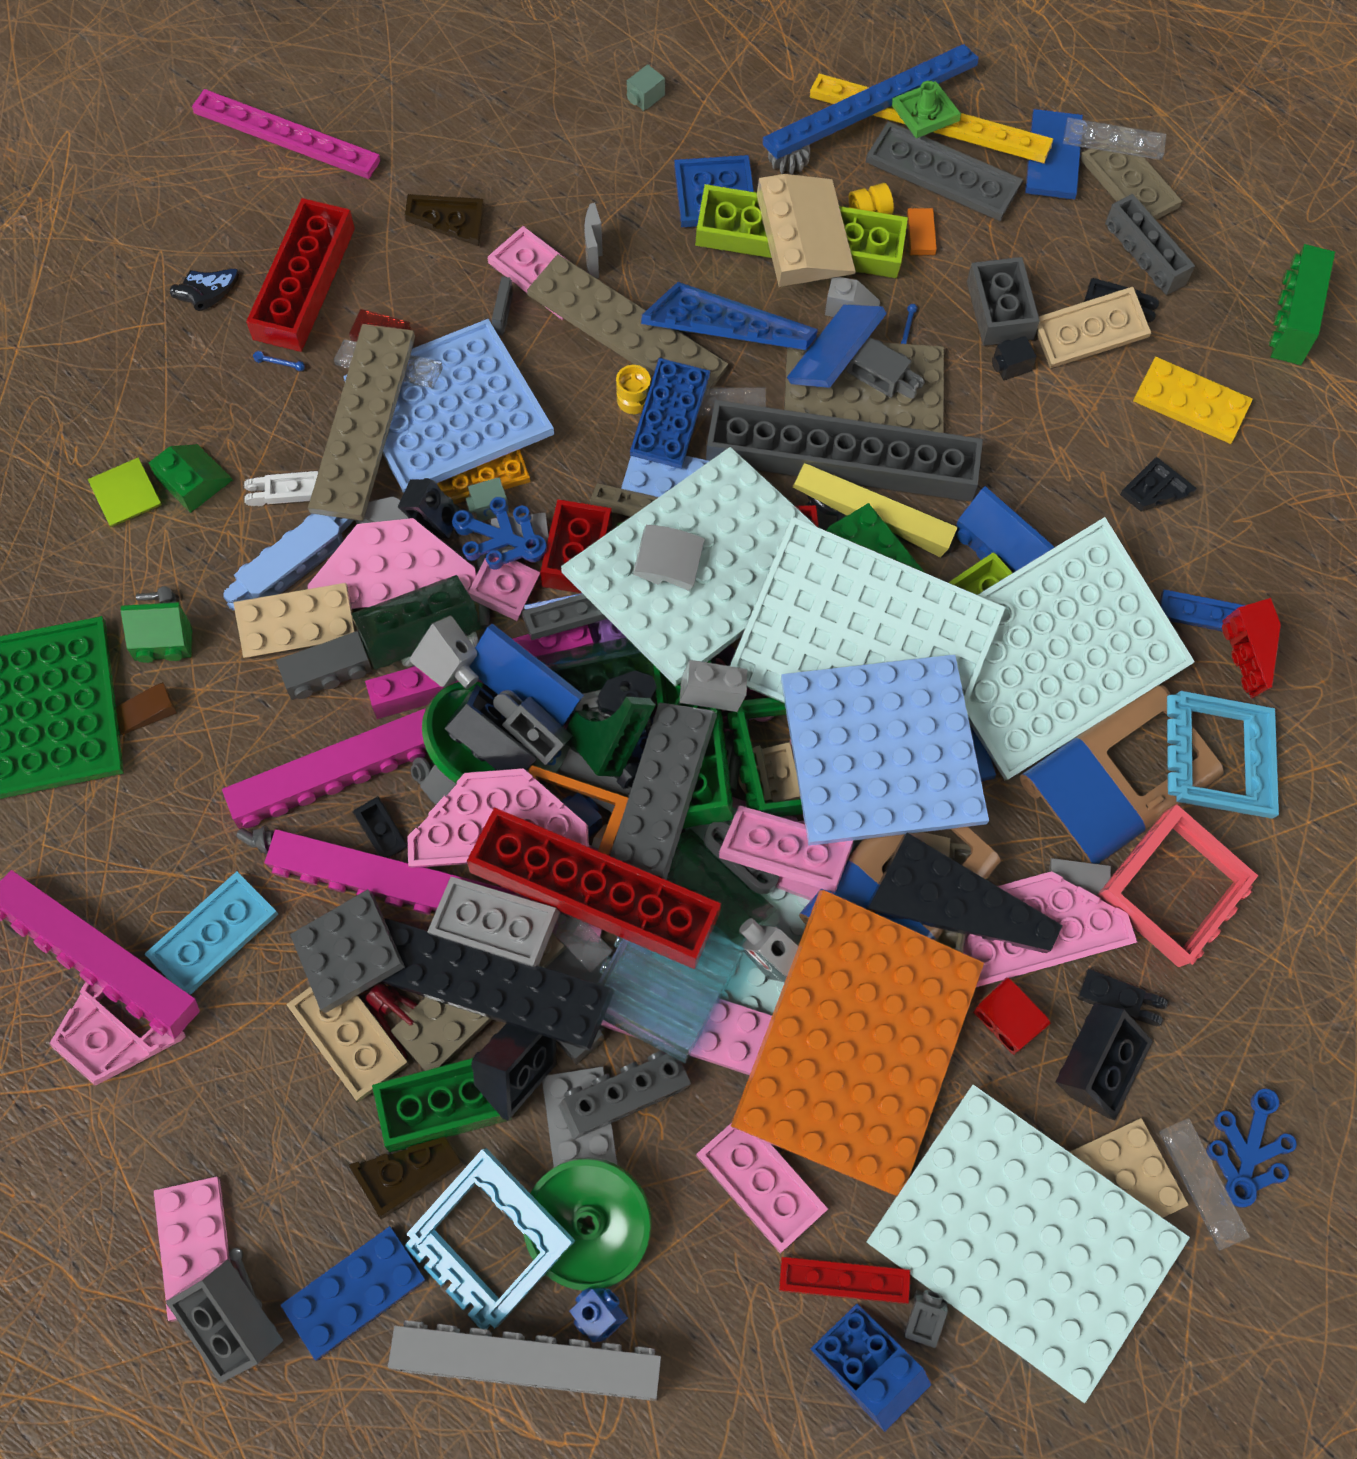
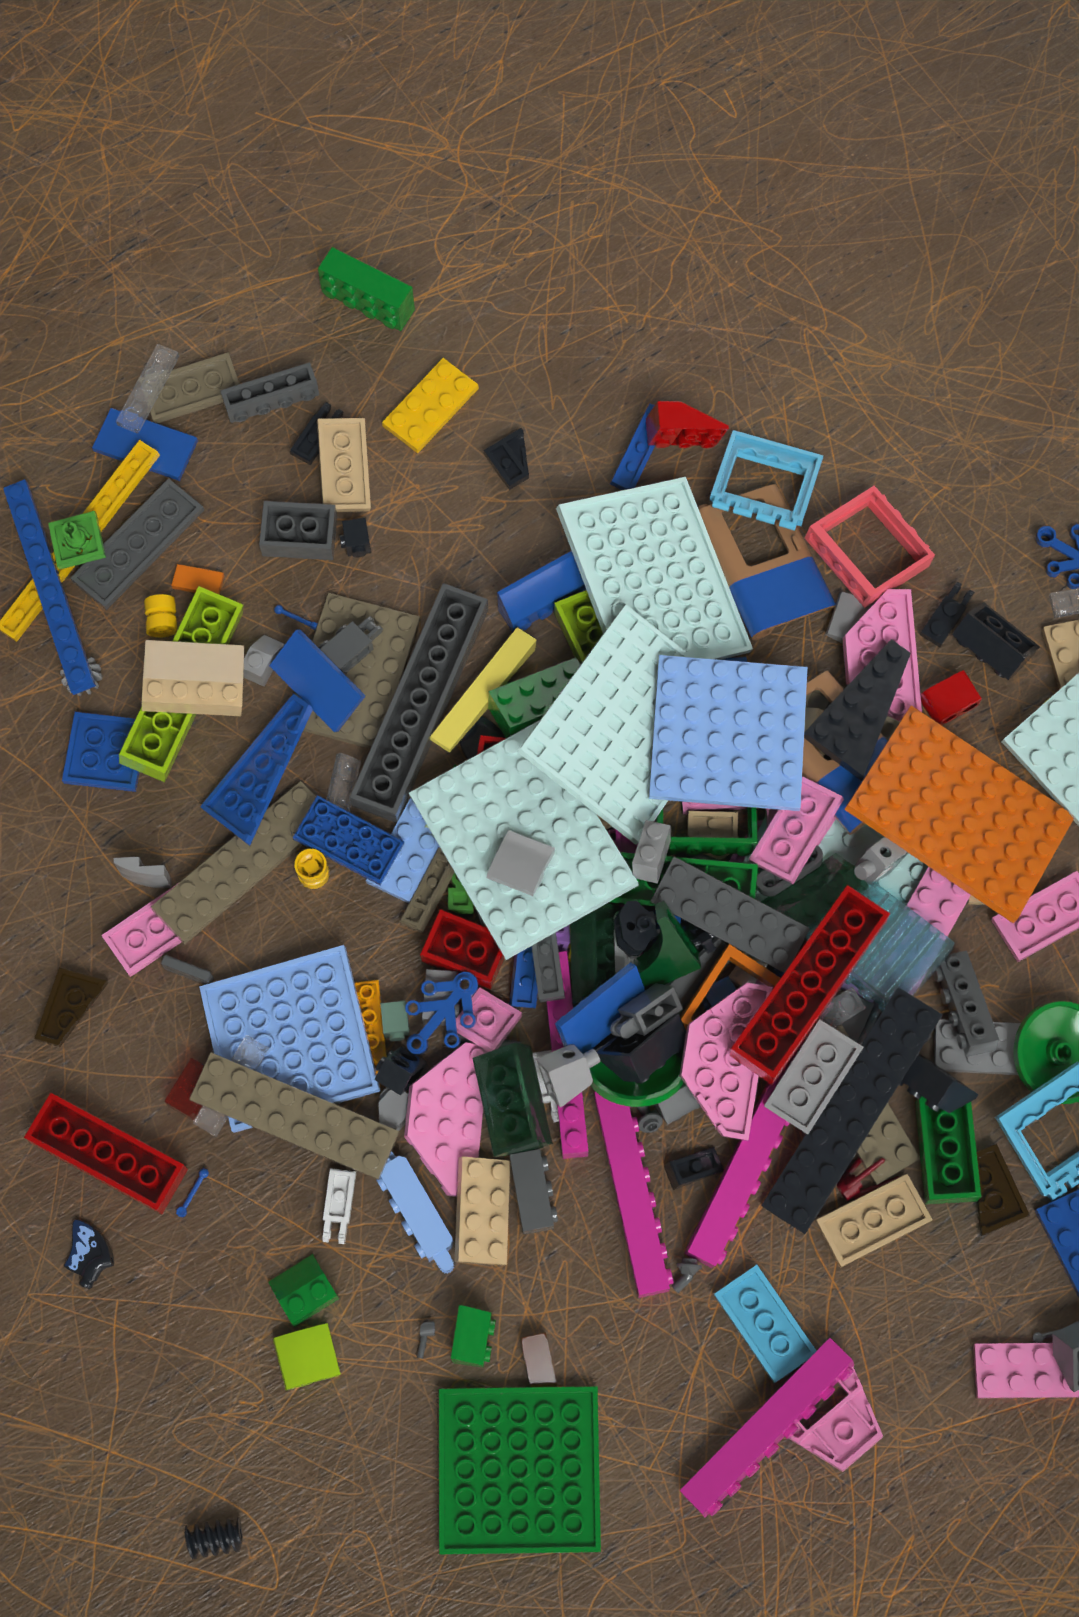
camera: 75 degrees left, 5 degrees up
dark grey plate [290,889,405,1013] -> none

